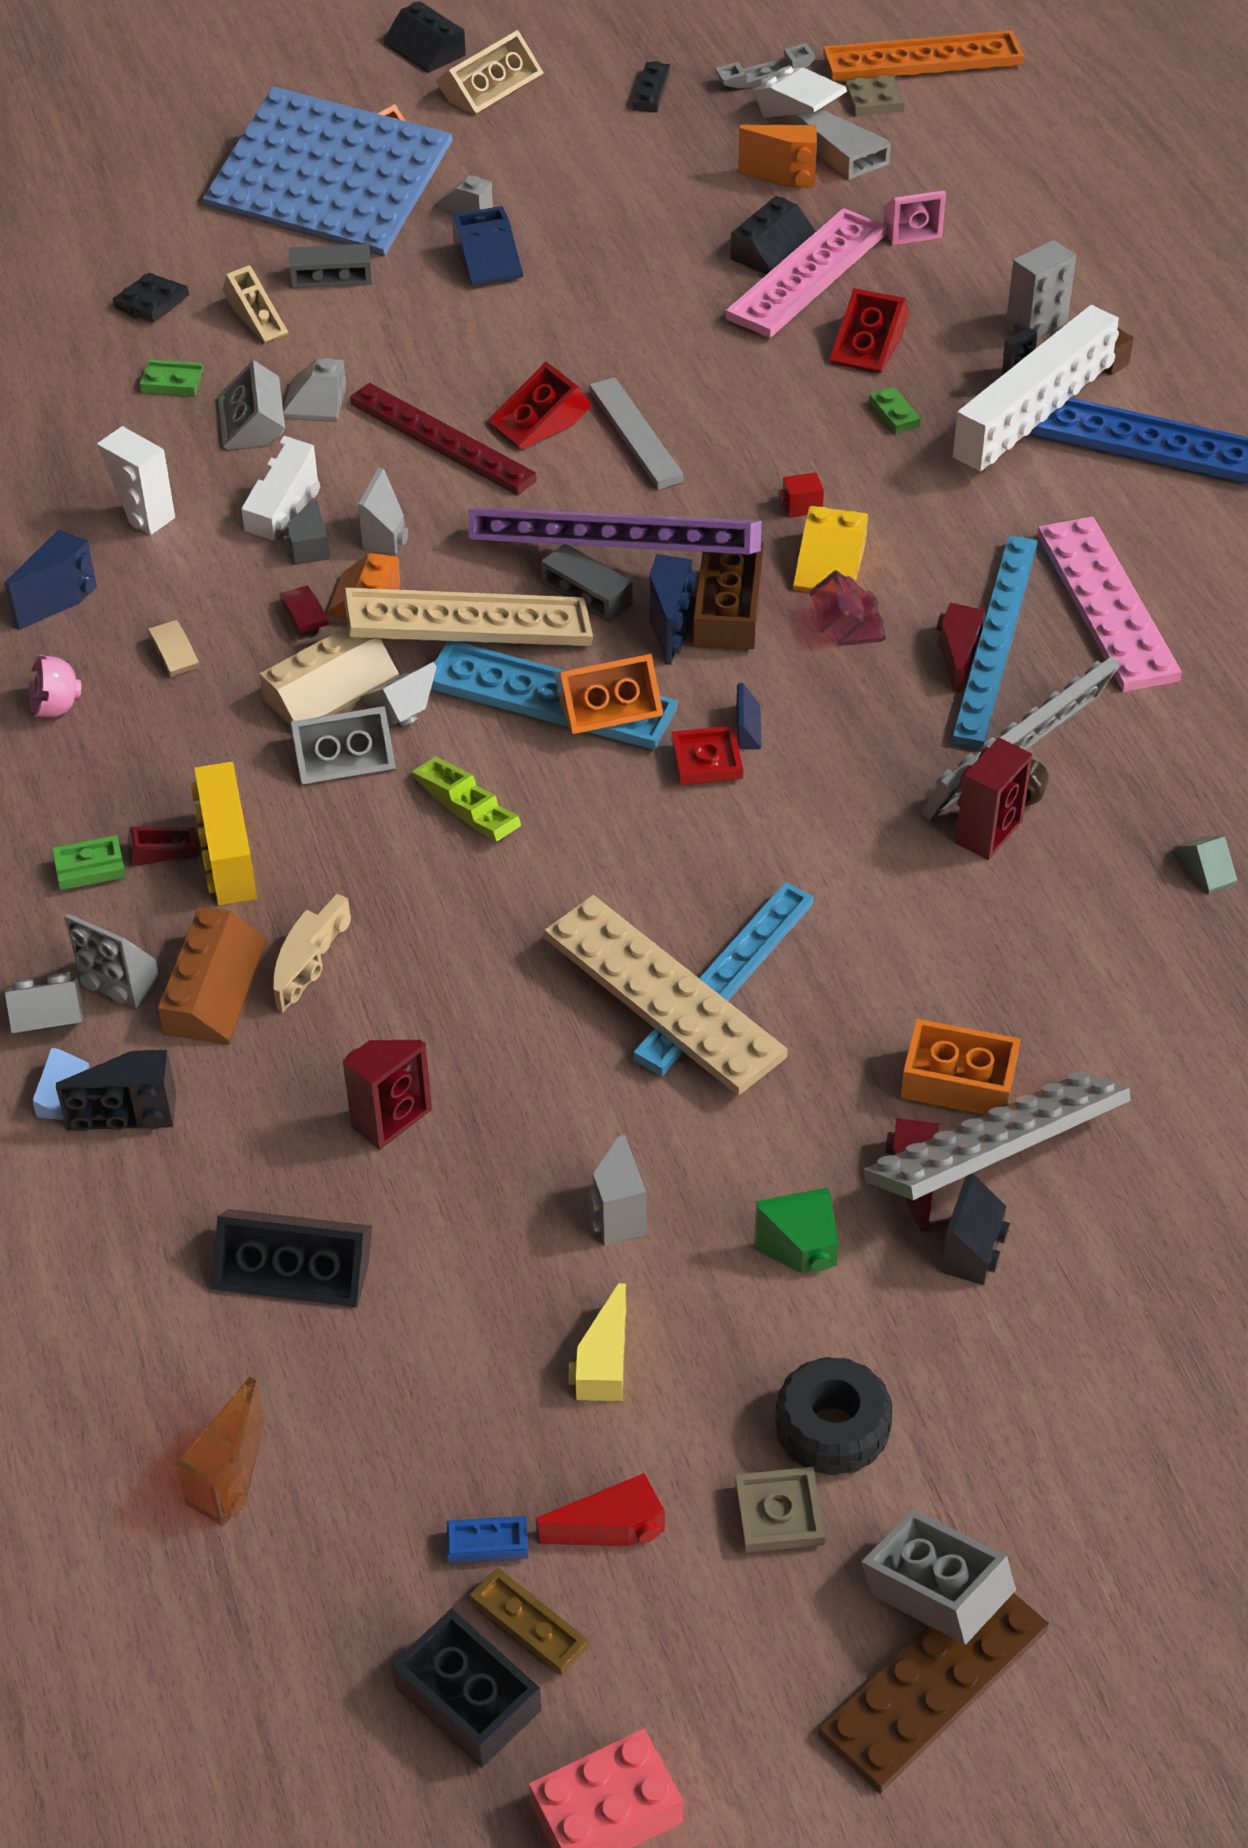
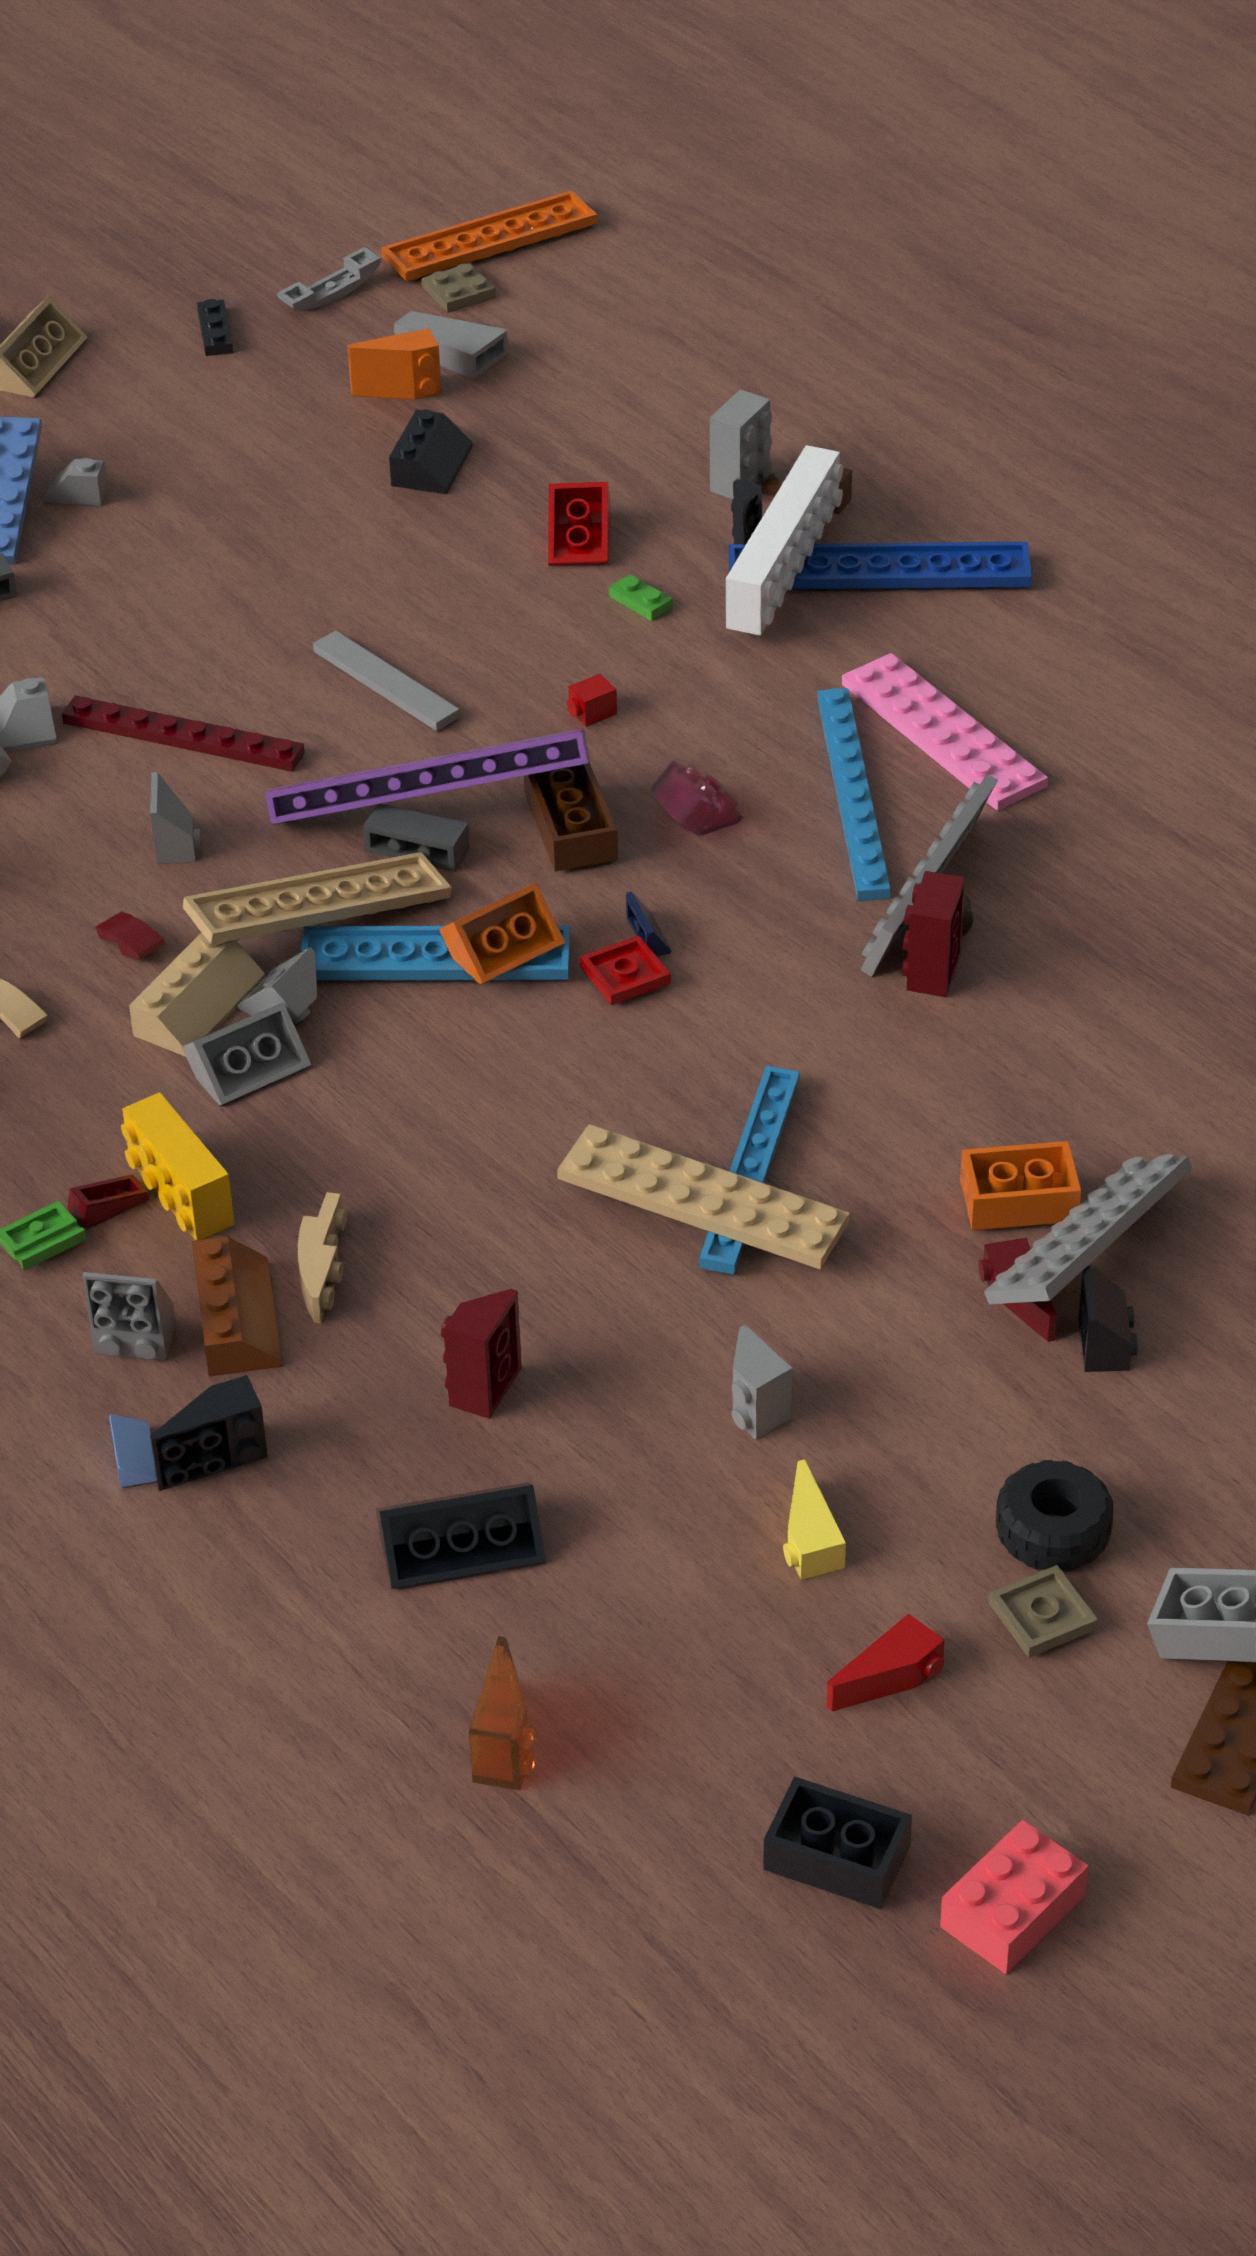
camera: 20 degrees left, 5 degrees down
light grey slope [5,972,83,1033] -> none
white wedge [241,436,320,541] -> none
dark grey slope [284,500,330,565] -> none
orange slope [328,553,401,618] -> none
lime slope [411,756,521,842] -> none
blue plate [447,1516,528,1563] -> none
dark blue slope [452,206,523,286] -> none
pearl gold plate [470,1567,589,1676] -> none
red slope [487,361,592,449] -> none
dark blue slope [650,554,696,665] -> none
bright pink plate [726,208,887,338] -> none
white slope [754,66,847,118] -> none
green slope [754,1187,839,1273] -> none
yellow slope [793,506,868,598] -> none
bright pink slope [883,190,946,245] -> none
dark red slope [937,602,985,692] -> none
slope [1174,836,1237,895] -> none

